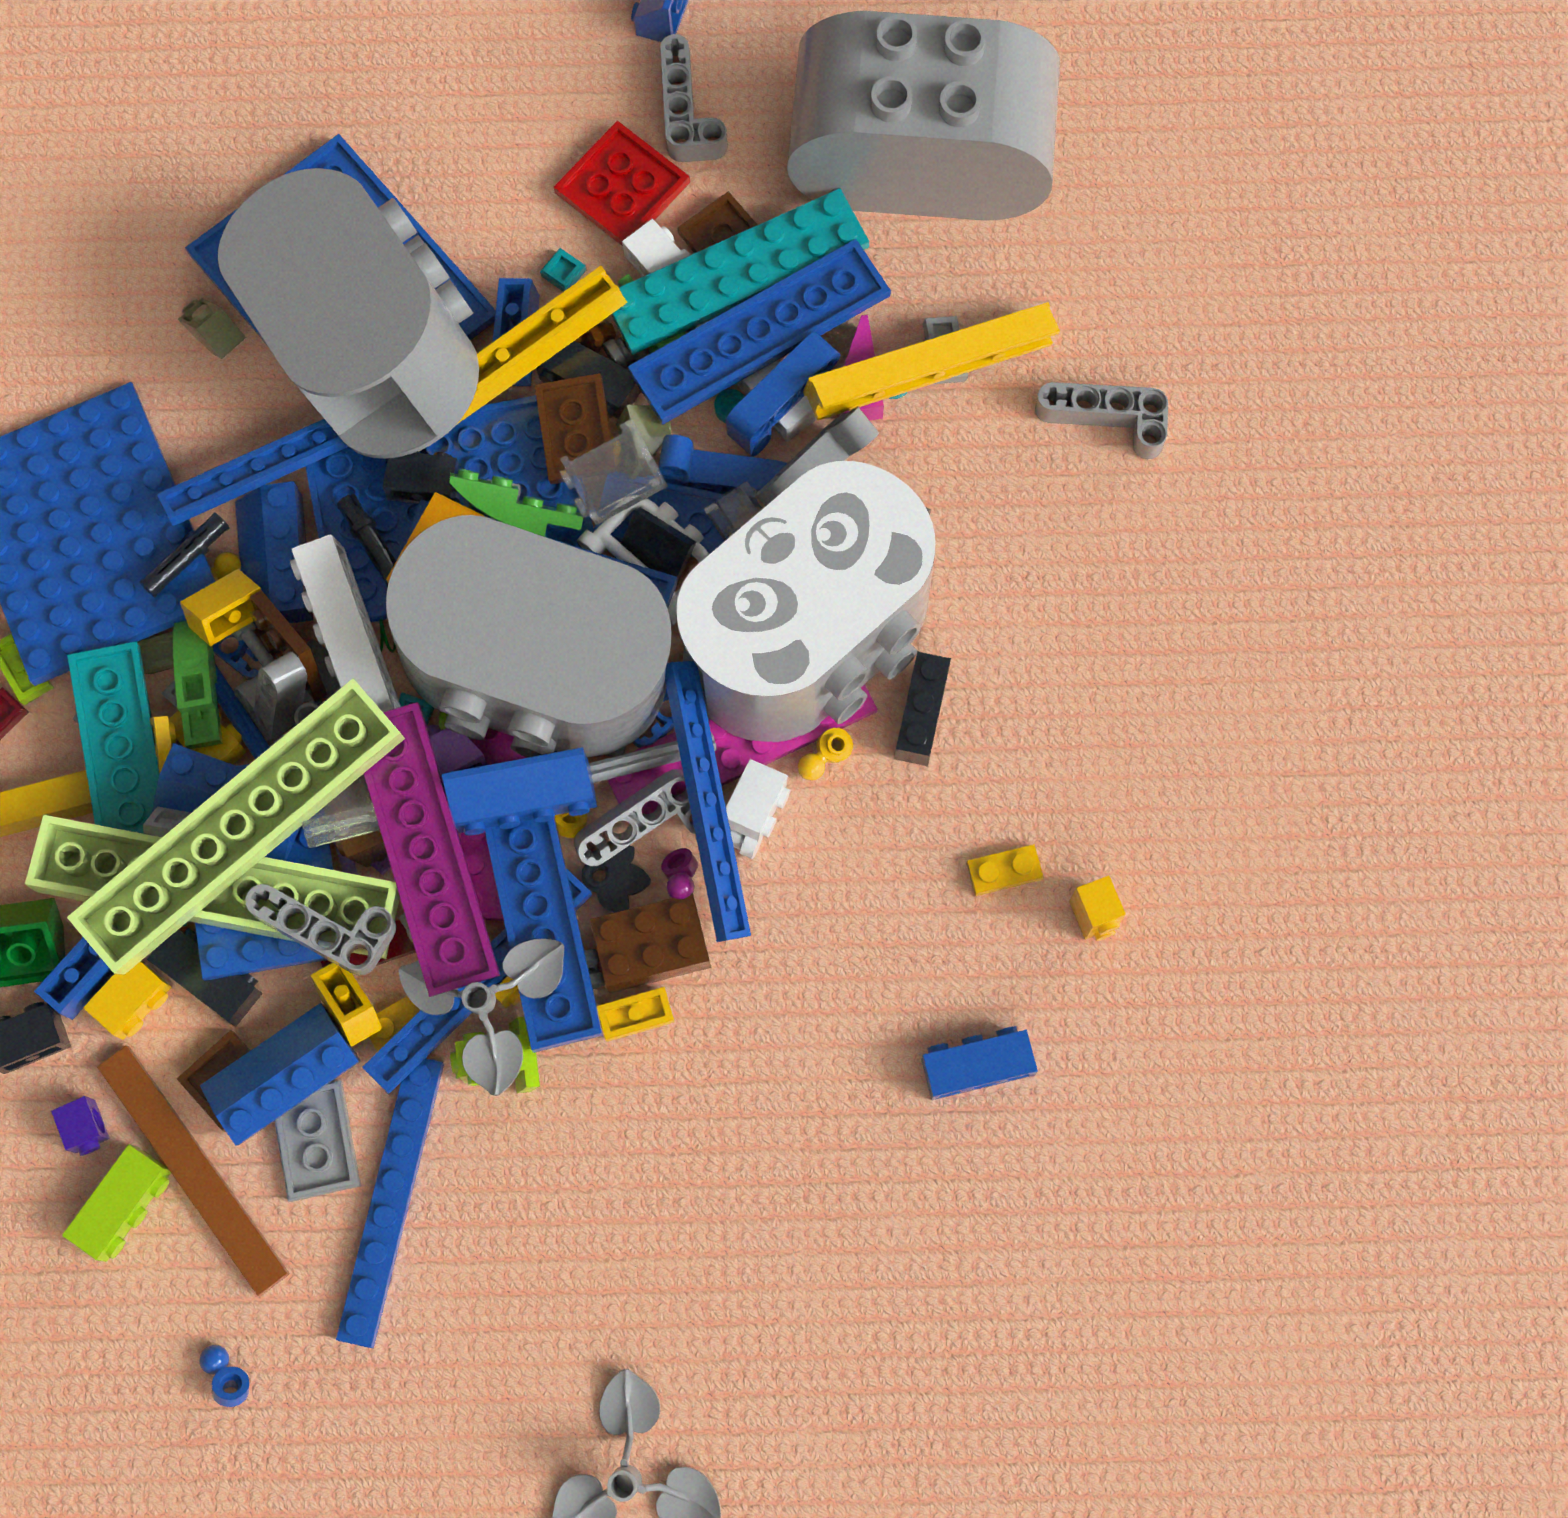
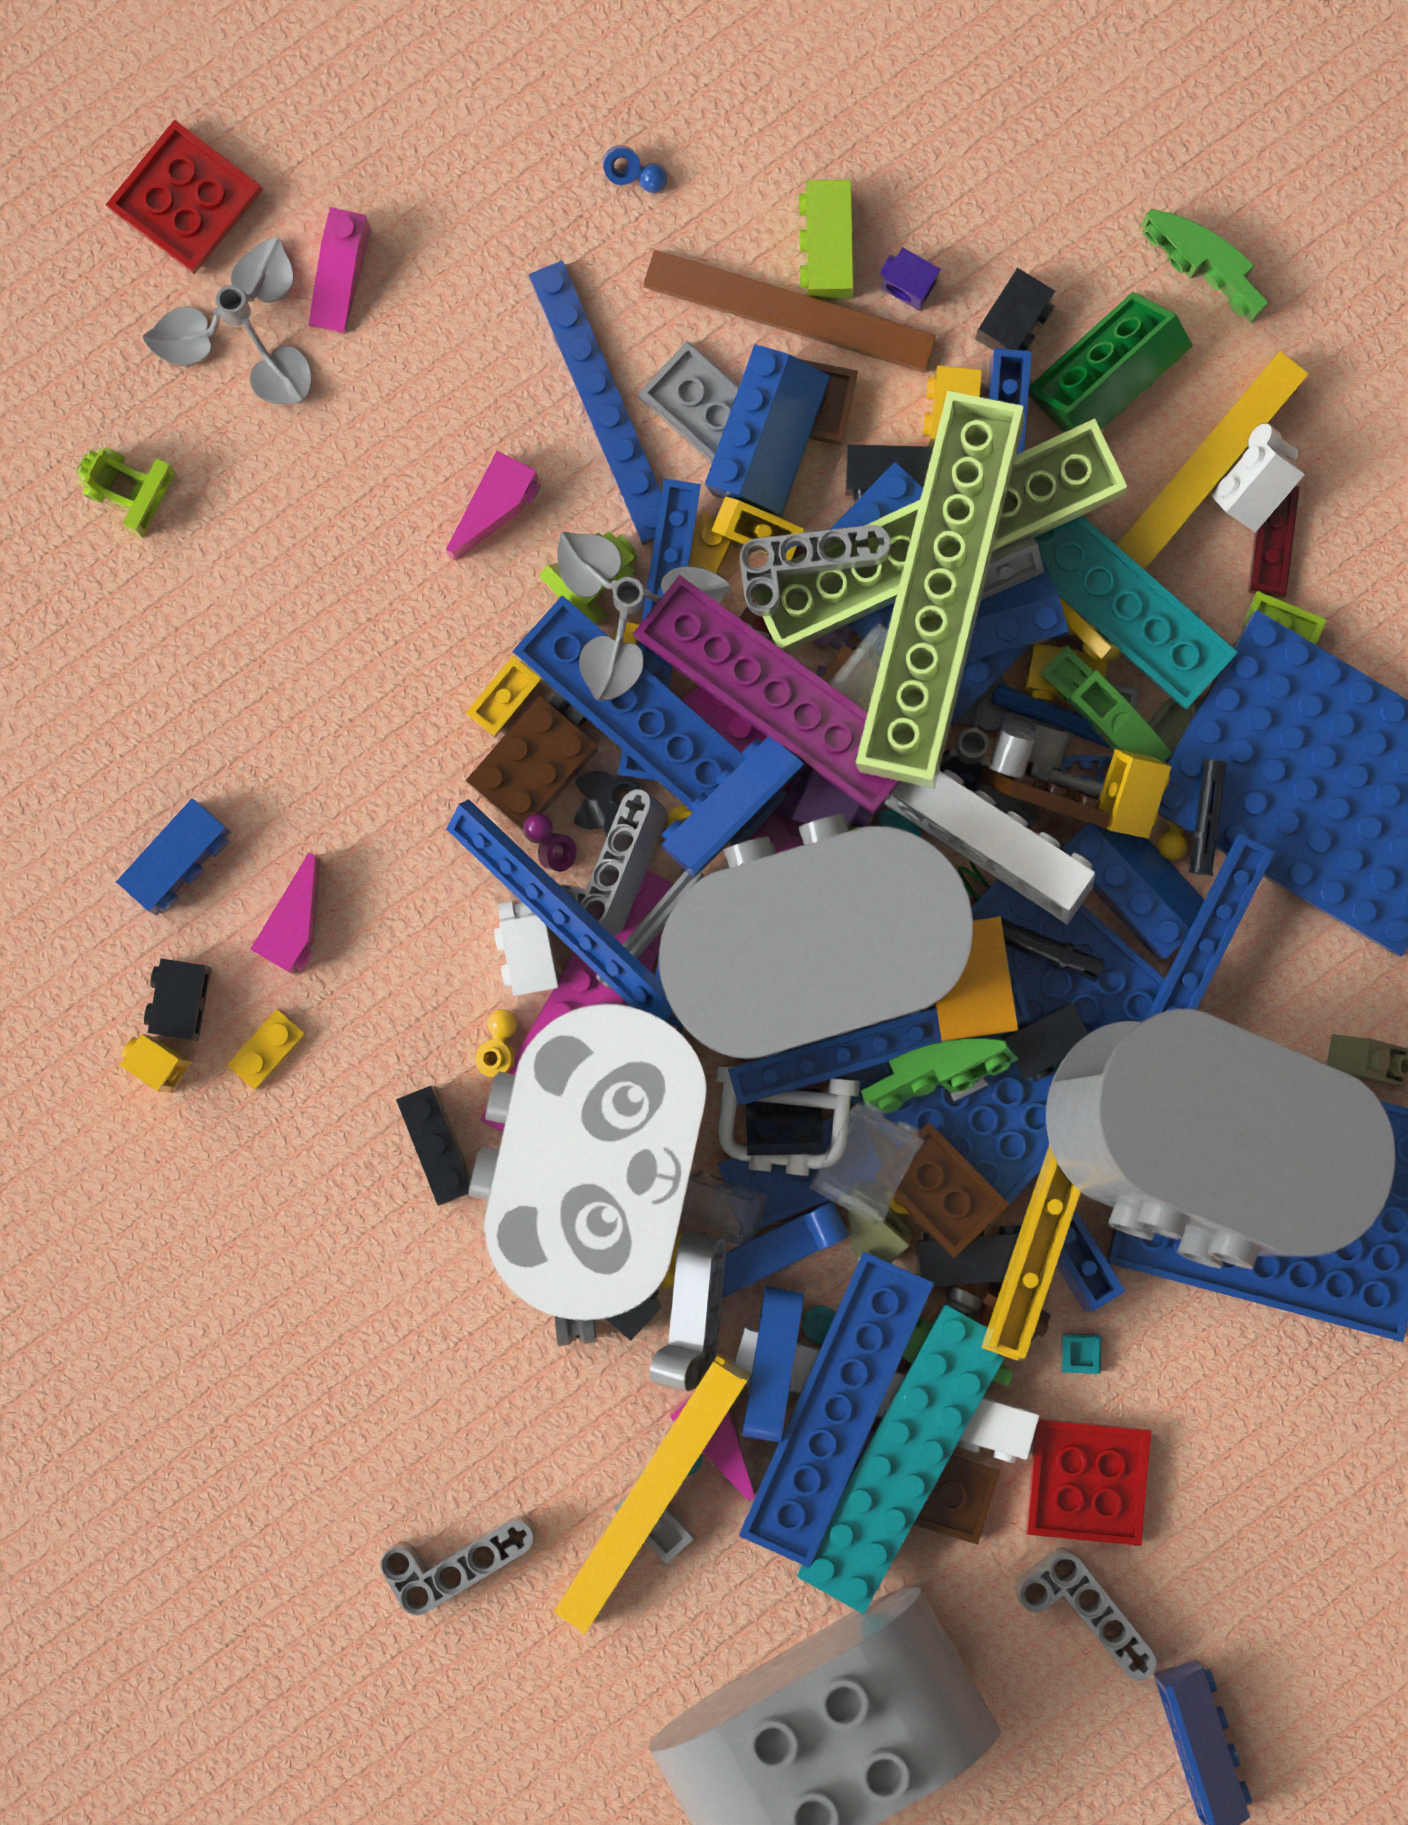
camera: 145 degrees right, 10 degrees up
none -> lime tile [76,447,176,538]
none -> black brick [144,958,211,1041]
none -> dark pink slope [250,852,320,974]
none -> dark pink slope [308,207,371,334]
none -> dark pink slope [446,451,541,560]

